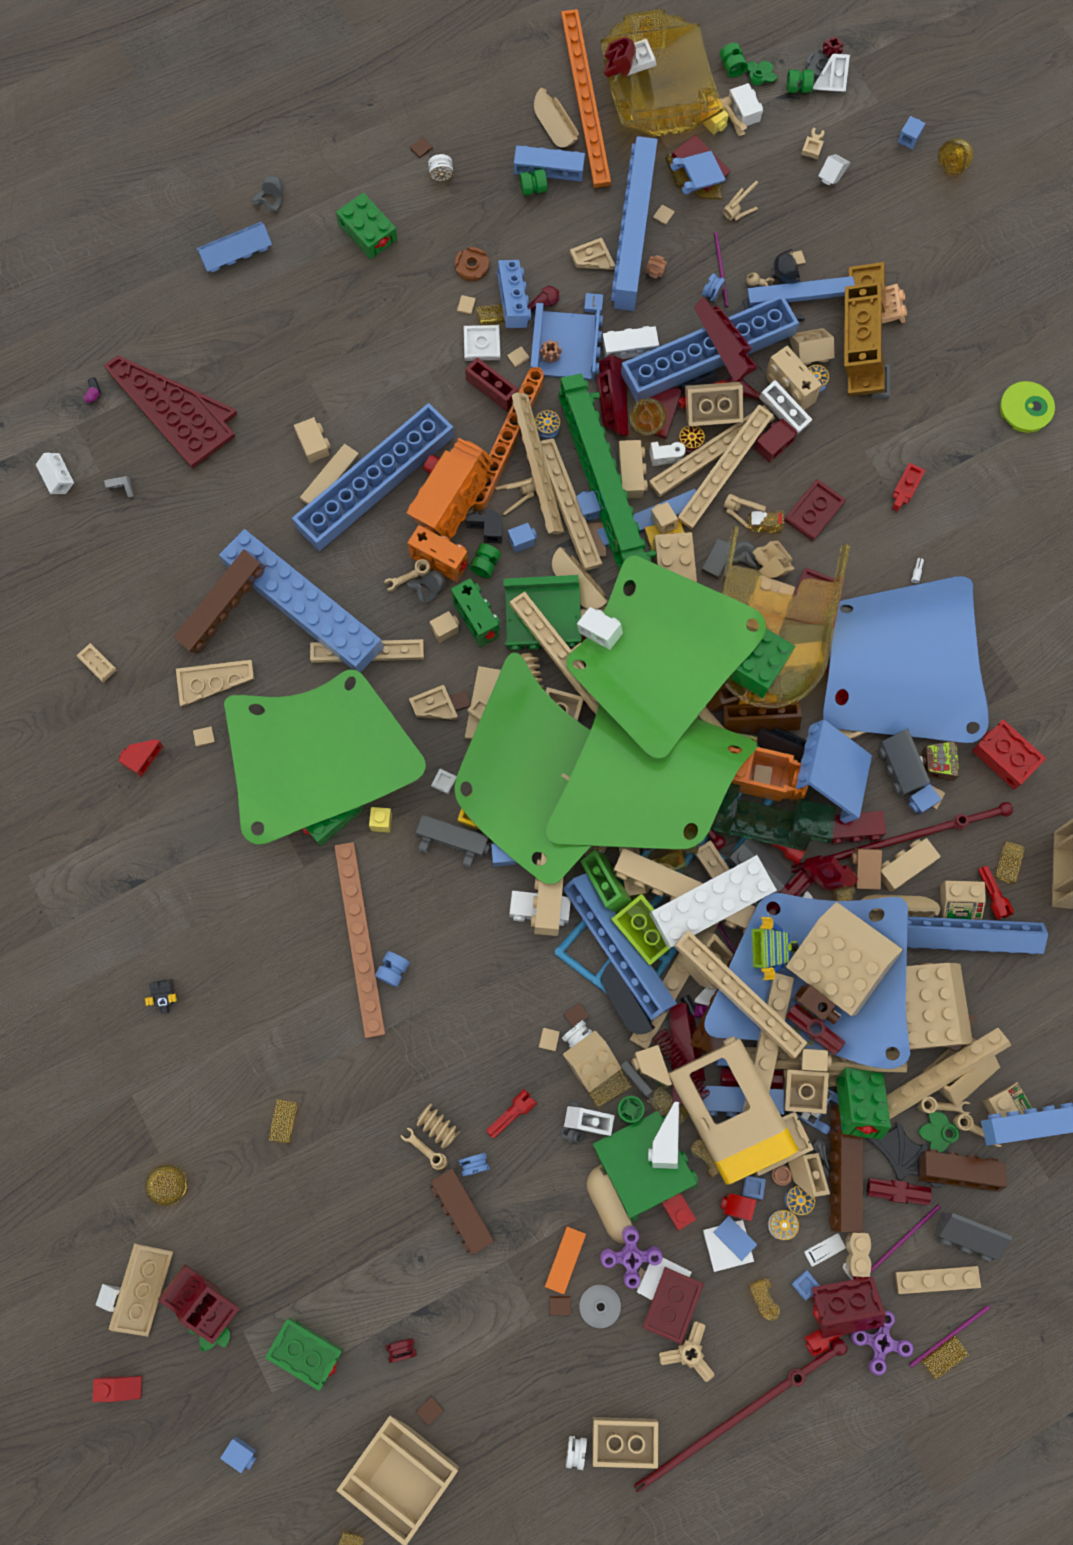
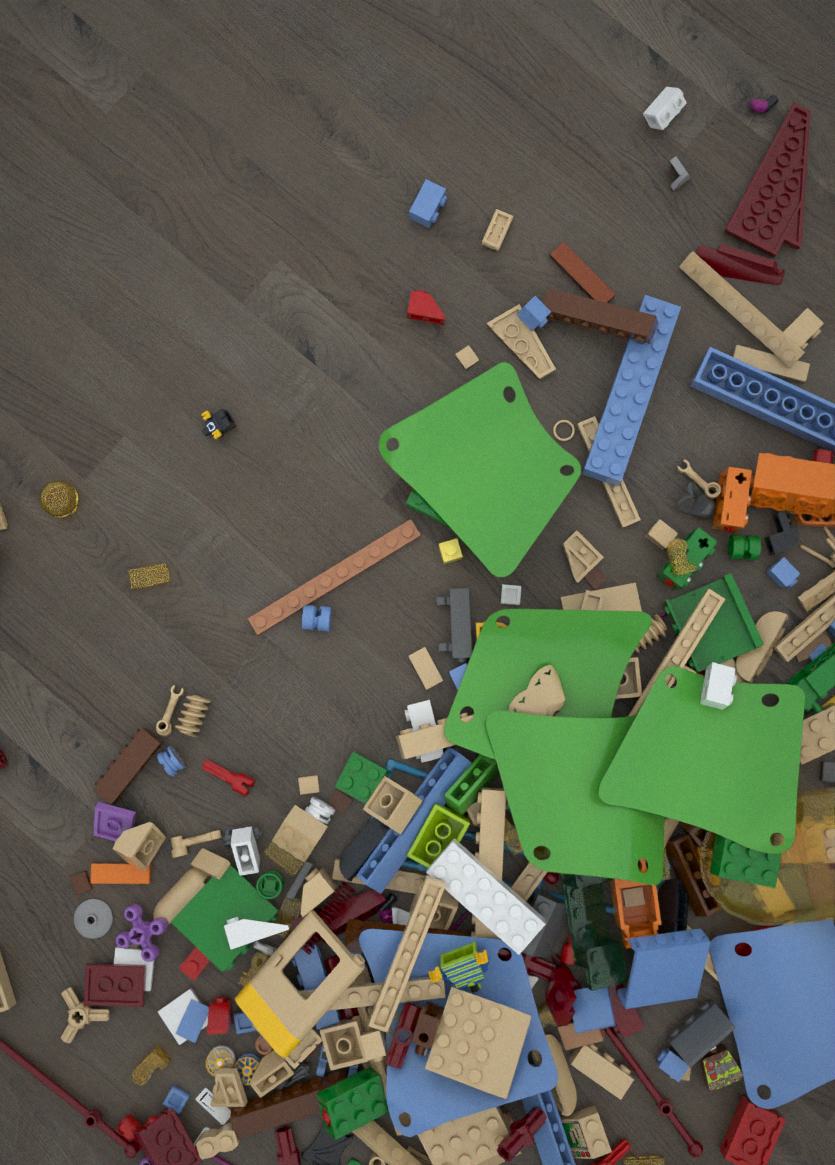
camera: 75 degrees right, 10 degrees up
none -> medium lavender plate [93,802,136,841]
none -> tan slope [112,822,166,871]
none -> tan brick [171,830,222,858]
none -> tan tile [191,848,231,880]
none -> tan wing [210,1068,248,1107]
none -> white pin [254,941,277,956]
none -> green brick [335,752,391,804]
none -> tan slope [363,776,422,835]
none -> medium blue brick [409,179,448,228]
none -> tan tile [409,647,443,690]
none -> dark red piece [497,1107,547,1162]
none -> tan piece [508,665,566,716]
none -> medium blue brick [517,296,551,331]
none -> copper tile [549,242,616,303]
none -> tan piece [553,420,575,442]
none -> medium blue tile [572,983,616,1034]
none -> clear yellow leg [667,538,697,577]
none -> tan plate [680,251,805,368]
none -> dark red wedge [695,243,785,286]

